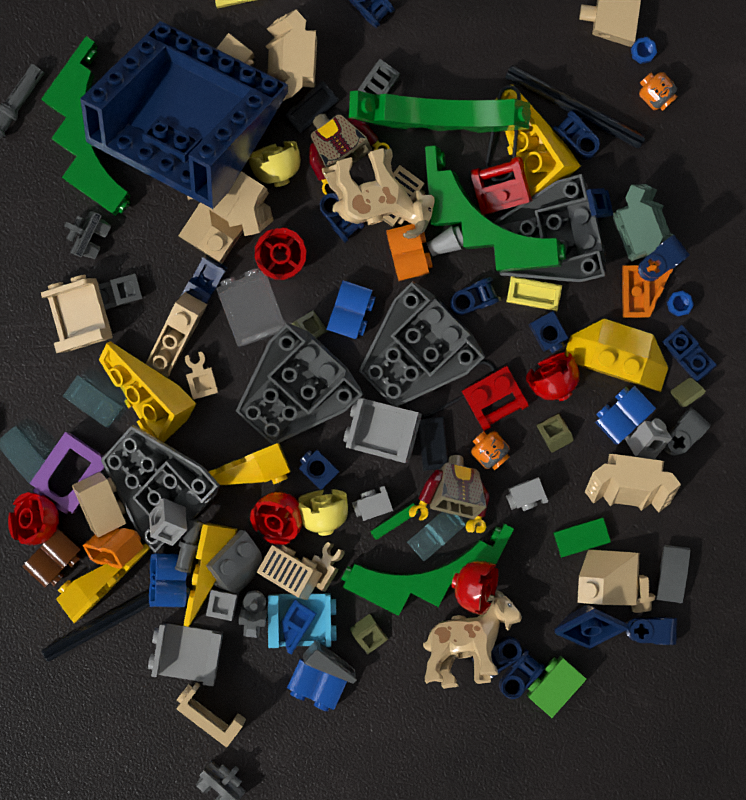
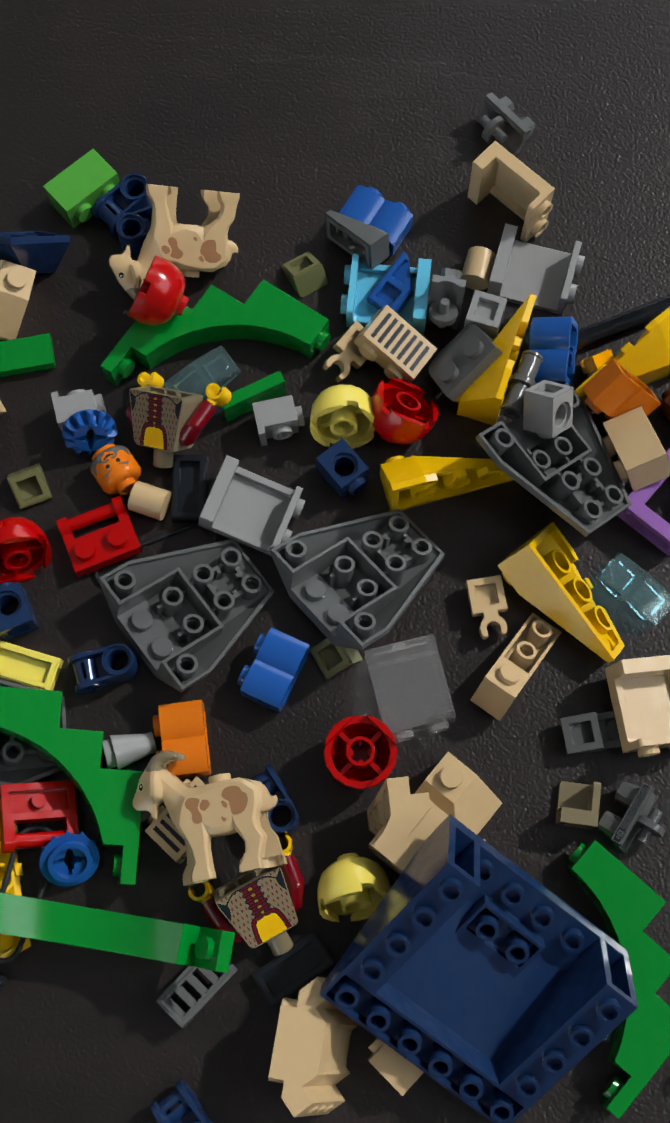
camera: 170 degrees left, 15 degrees down
dark blue slope [180,255,228,304] -> none
none -> blue gear [39,830,100,887]
none -> blue gear [62,409,118,456]
none -> tan piece [128,481,171,521]
none -> tan piece [461,246,496,290]
none -> dark tan panel [555,781,601,830]
none -> light orange tile [580,349,614,374]

